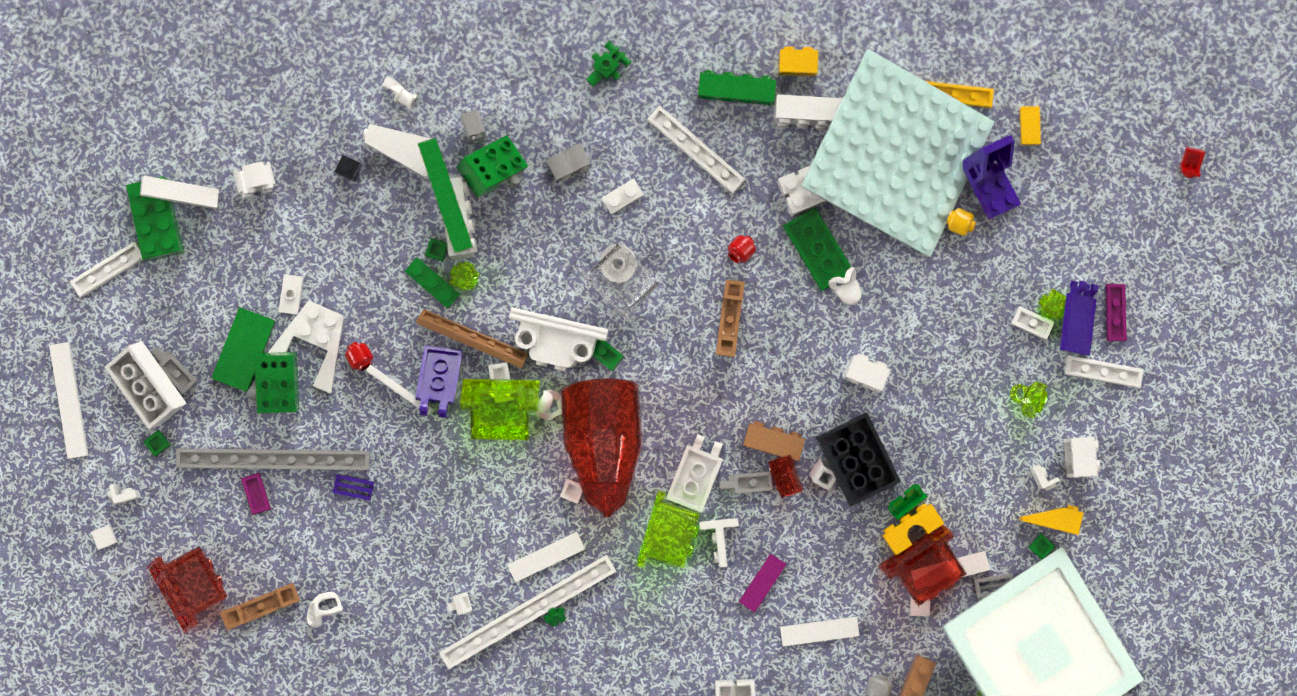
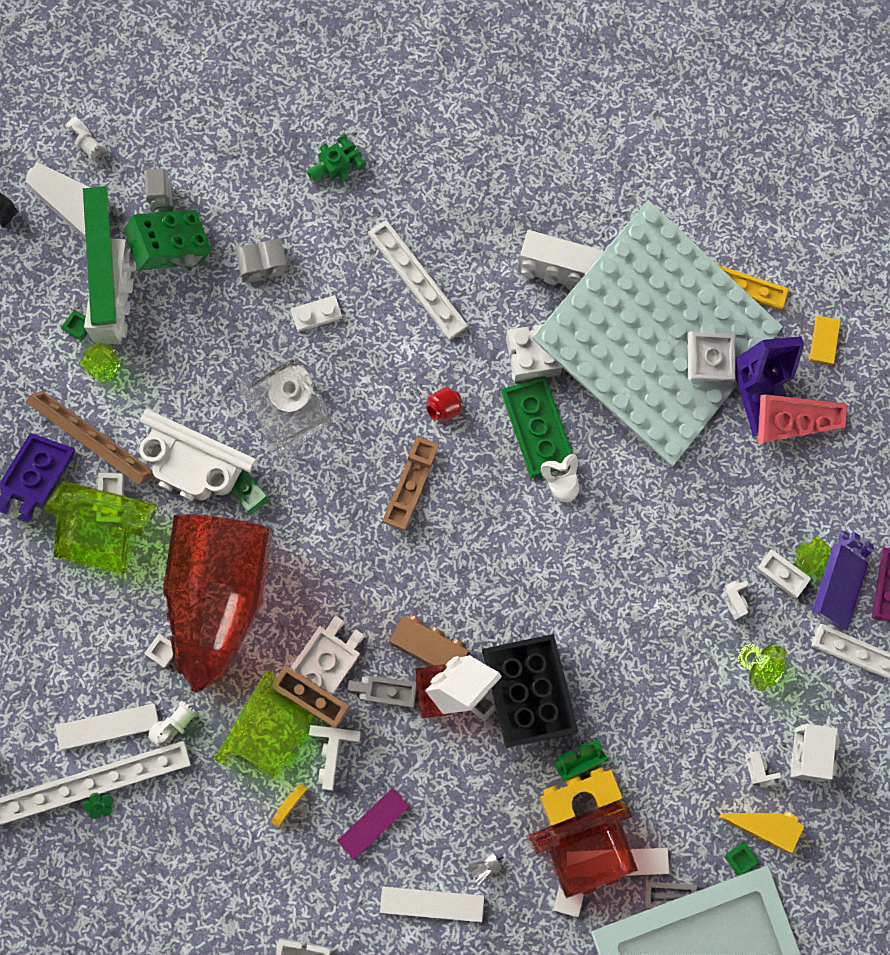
camera: 10 degrees right, 10 degrees down
green plate [404,257,460,309] -> none
white piece [534,390,564,420] -> none
green brick [697,70,776,106] -> none
yellow brick [778,46,818,76] -> none
white piece [842,354,891,393] -> none
yellow head [946,208,976,236] -> none
none -> white connector [148,701,199,748]
none -> medium nougat brick [271,665,352,728]
none -> yellow tile [271,783,308,829]
none -> white slope [426,656,502,714]
none -> flat silver piece [465,852,504,887]
none -> white tile [688,331,736,382]
none -> white bracket [721,580,749,620]
none -> coral wing [758,395,847,443]

